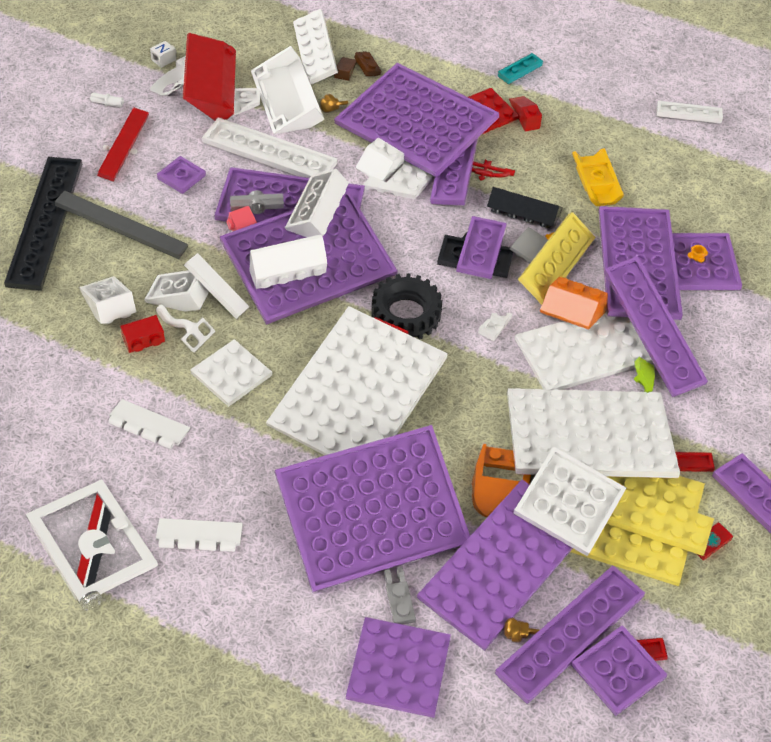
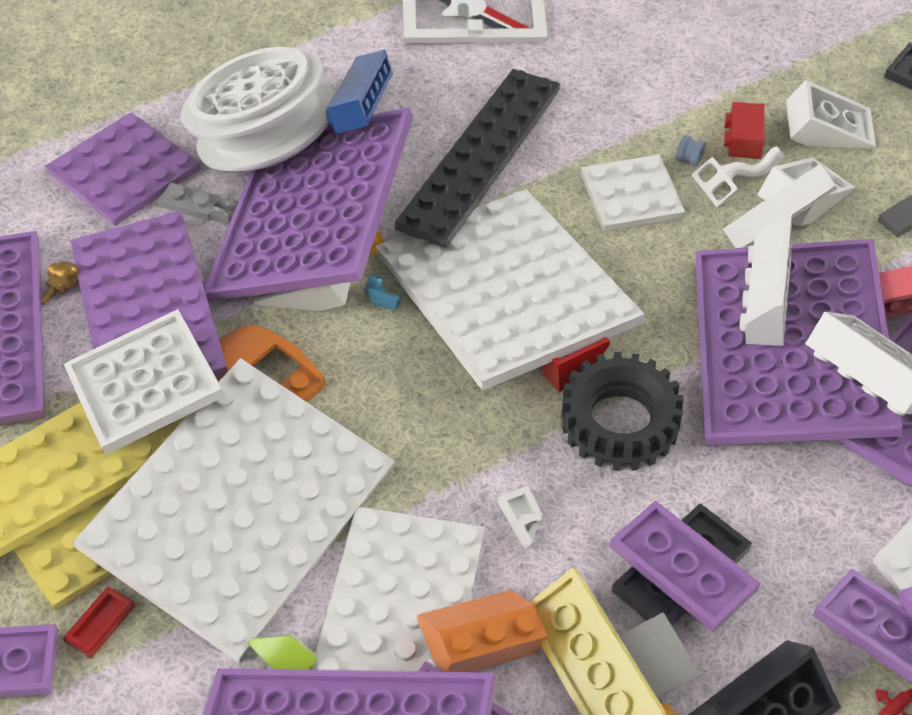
camera: 125 degrees right, 0 degrees up
white windscreen [109,399,190,449] -> none
white windscreen [156,518,243,552] -> none
none -> white wheel [181,47,335,171]
none -> brick [326,49,393,134]
none -> black plate [395,69,560,248]
none -> sand blue wheel [676,135,707,167]

